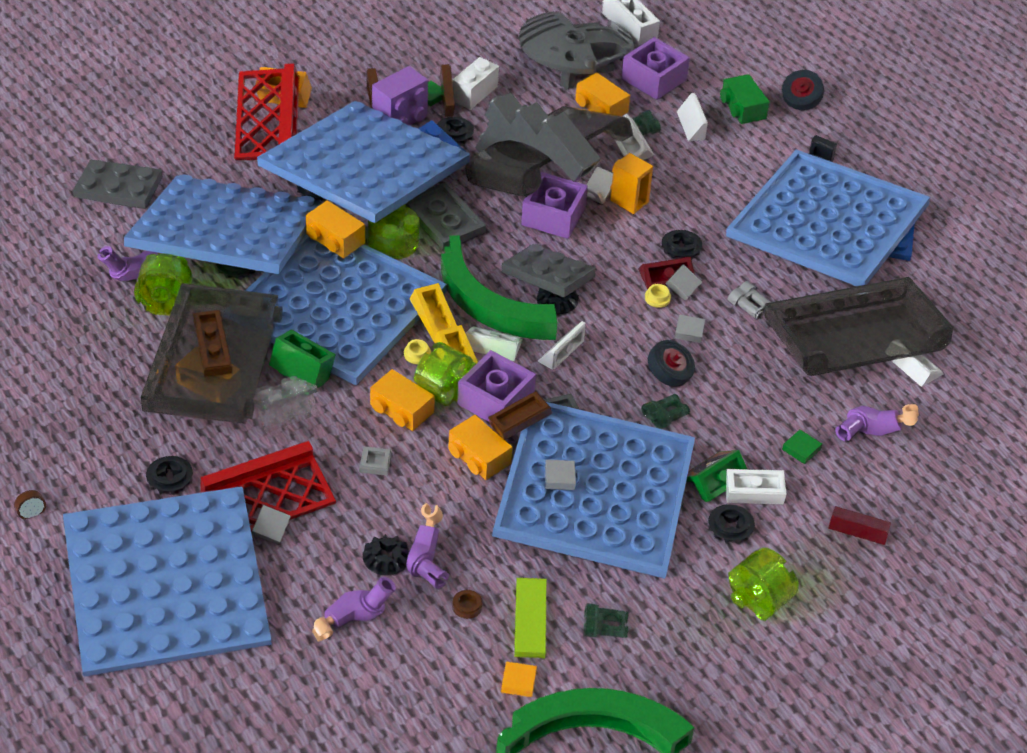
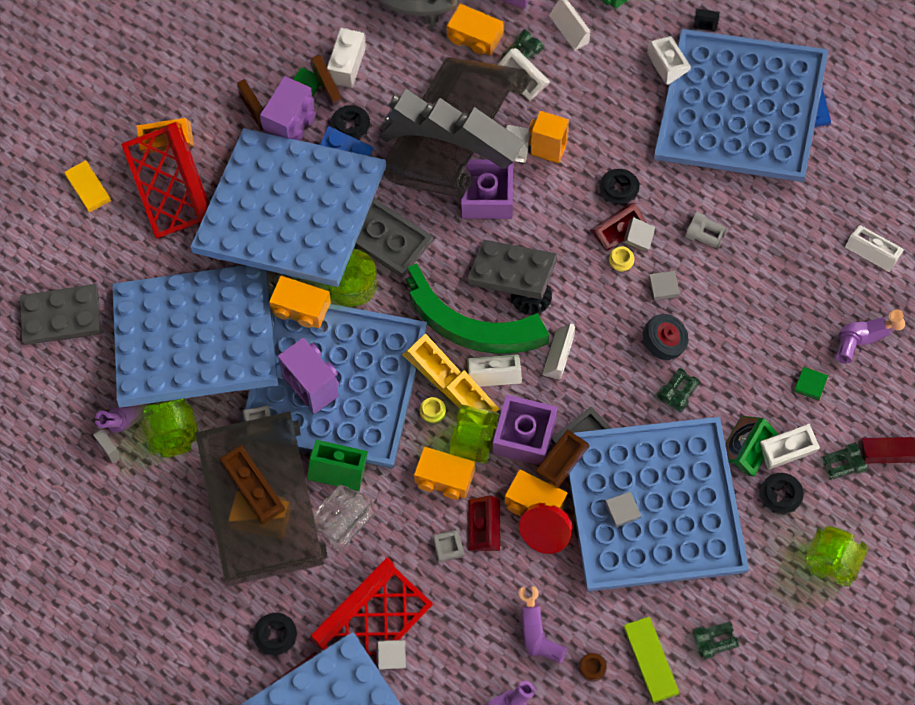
camera: 15 degrees left, 20 degrees up
black gear [363,533,409,575] -> none
clear smoke windscreen [764,277,953,376] -> none
none -> yellow tile [64,160,111,213]
none -> light grey tile [94,430,120,464]
none -> medium lavender brick [278,337,339,415]
none -> dark red slope [468,495,500,551]
none -> red tile [519,503,573,554]
none -> white slope [648,37,691,85]
none -> clear green piece [821,442,867,480]

